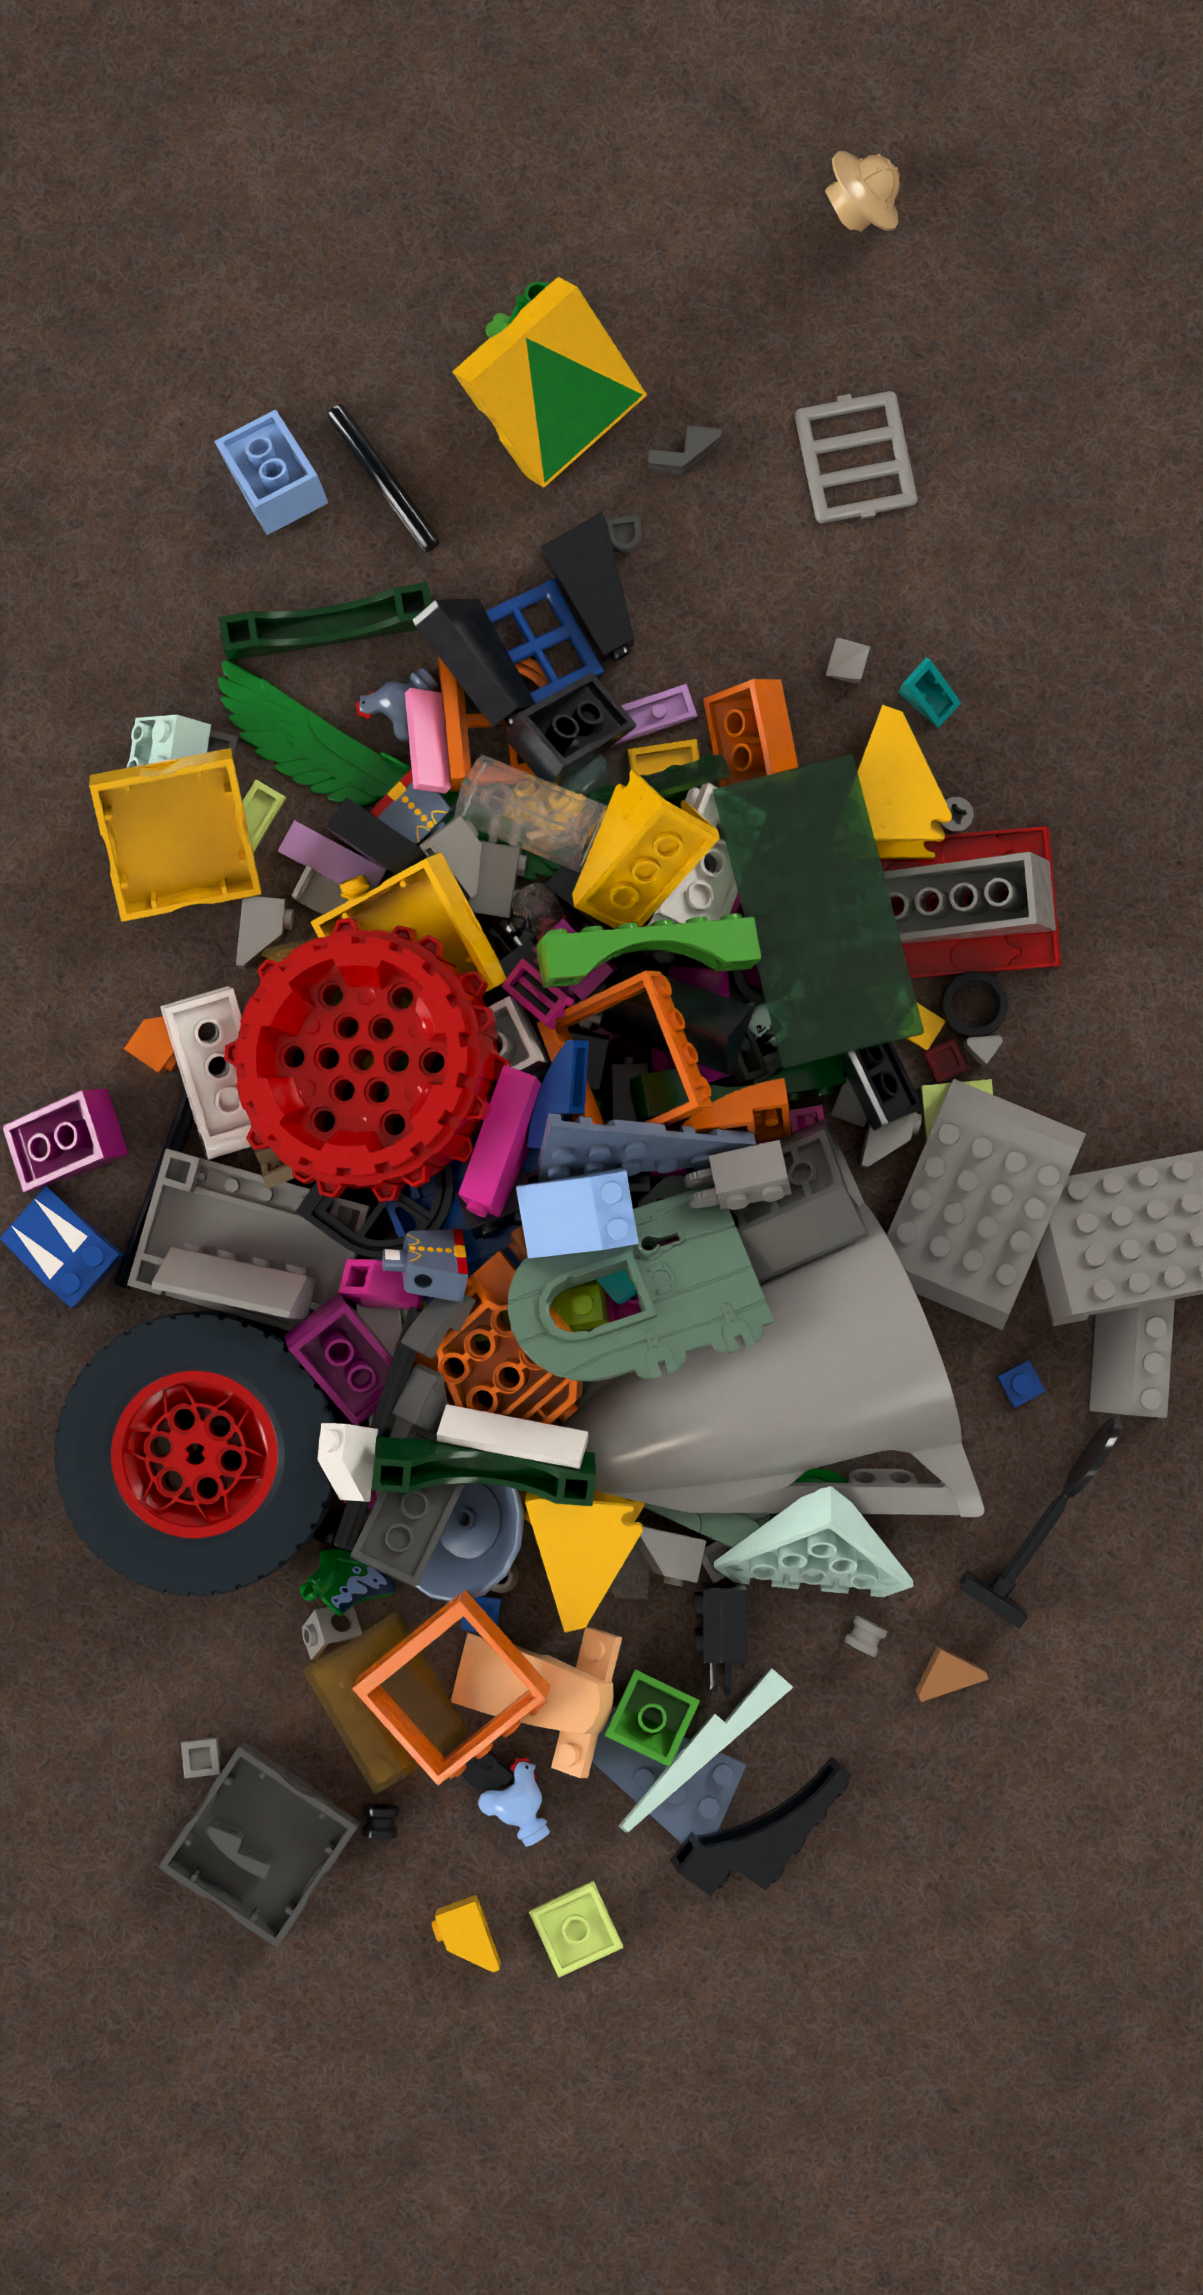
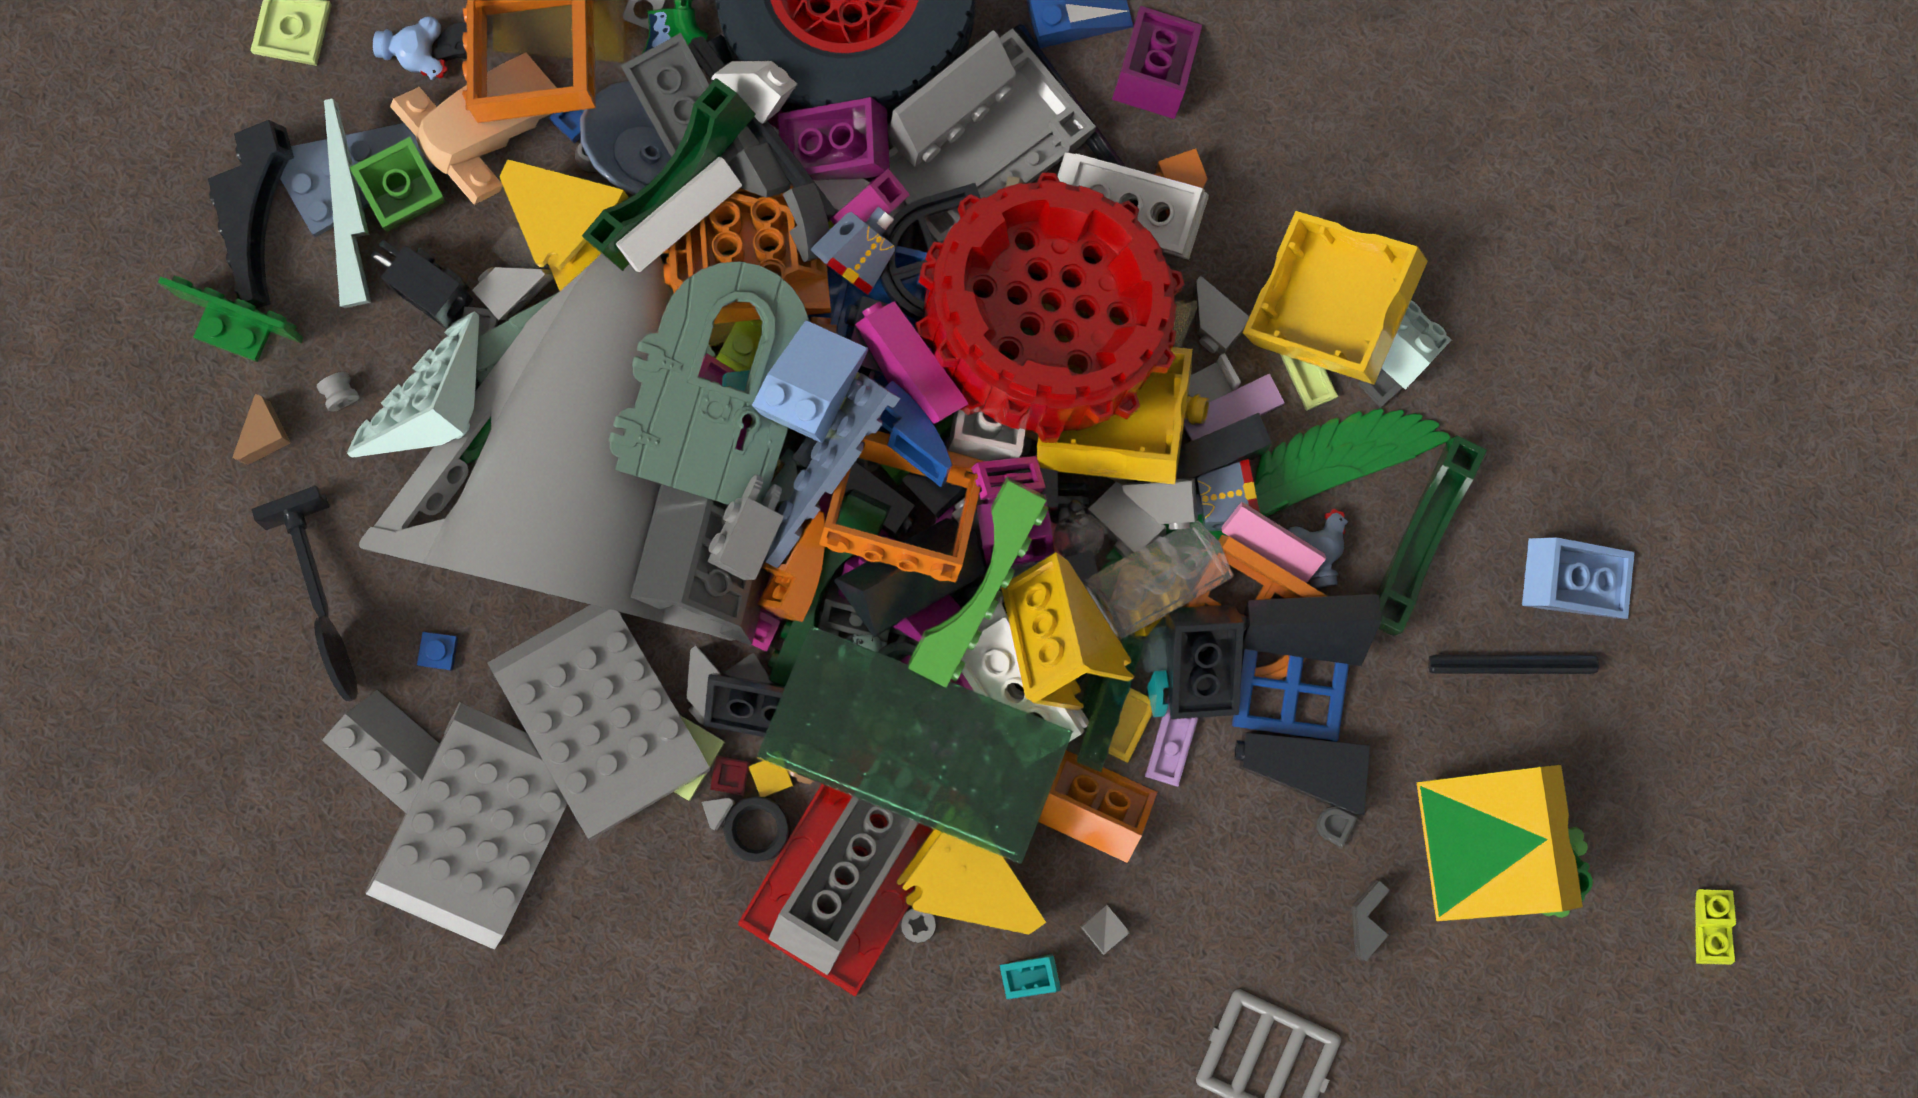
camera: 125 degrees right, 5 degrees down
none -> green bracket [158,275,304,362]
none -> teal tile [1147,670,1169,717]
none -> neon yellow slope [1695,889,1736,965]

